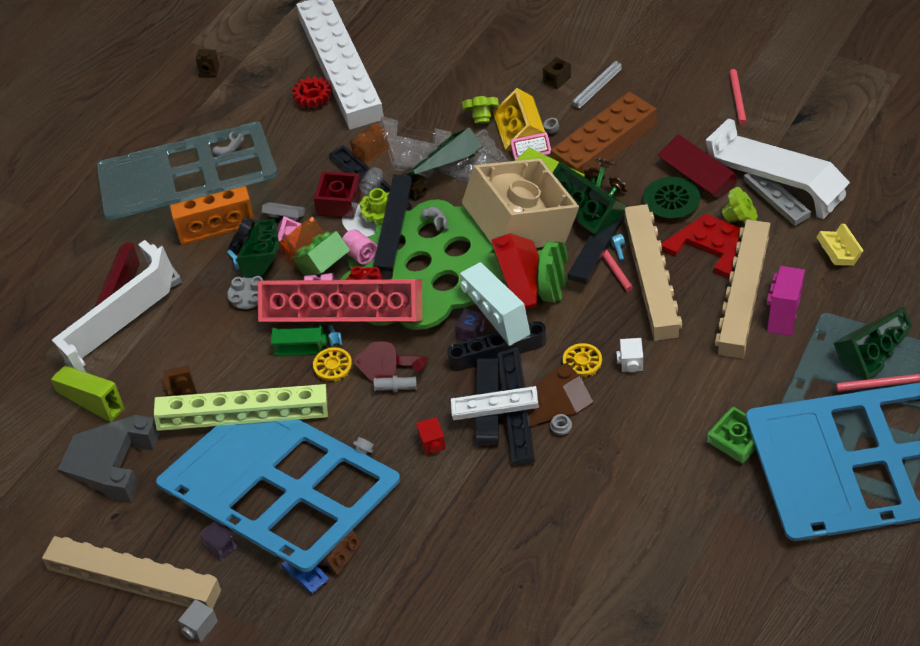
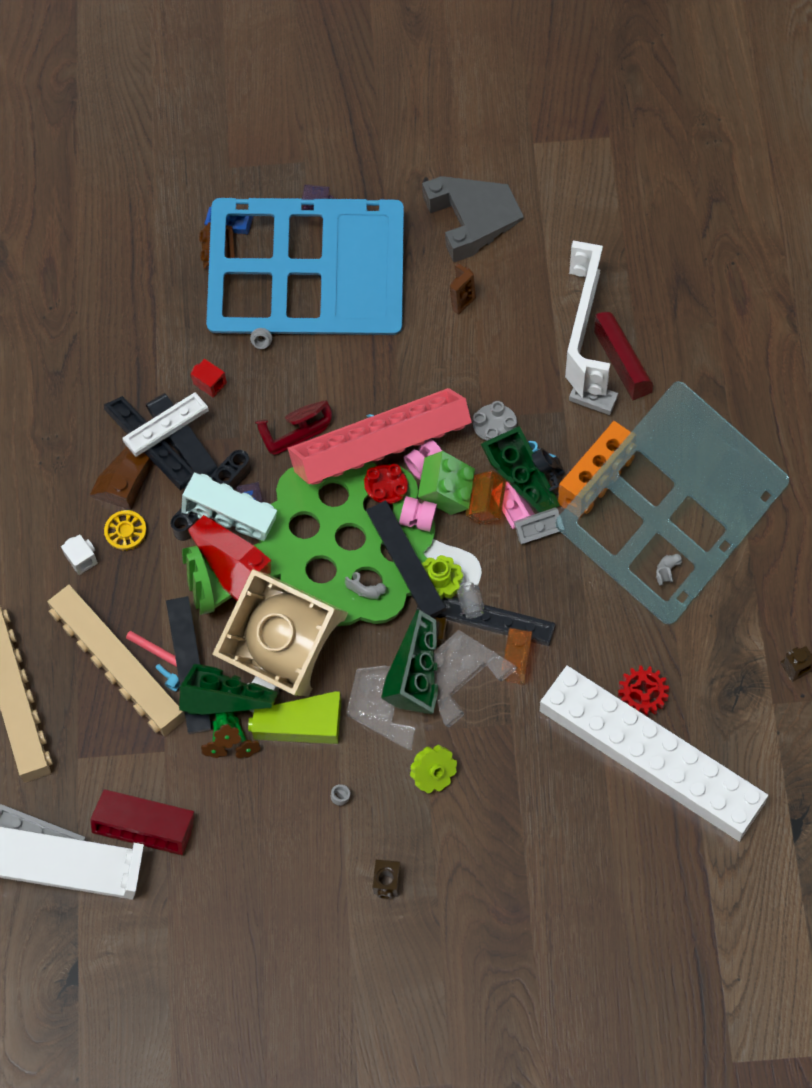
camera: 145 degrees right, 15 degrees up
tan brick [42,536,221,609] -> none
lime slope [51,366,125,423] -> none
yellowish green brick [154,384,328,431] -> none
light grey brick [178,599,218,642] -> none
green window [271,326,327,357] -> none
yellow wheel [313,347,352,382] -> none
dark red brick [314,171,362,217] -> none
light grey pin [374,375,417,392] -> none
yellow slope [493,88,546,151] -> none
slope [510,133,551,160] -> none
dark orange brick [550,91,657,174] -> none
light grey plate [550,414,572,435] -> none
light grey axle [572,61,622,109] -> none
dark green piece [643,177,700,219] -> none
red wing [661,214,741,279] -> none
lime plant [722,187,758,224] -> none
coral bar [729,69,747,125] -> none

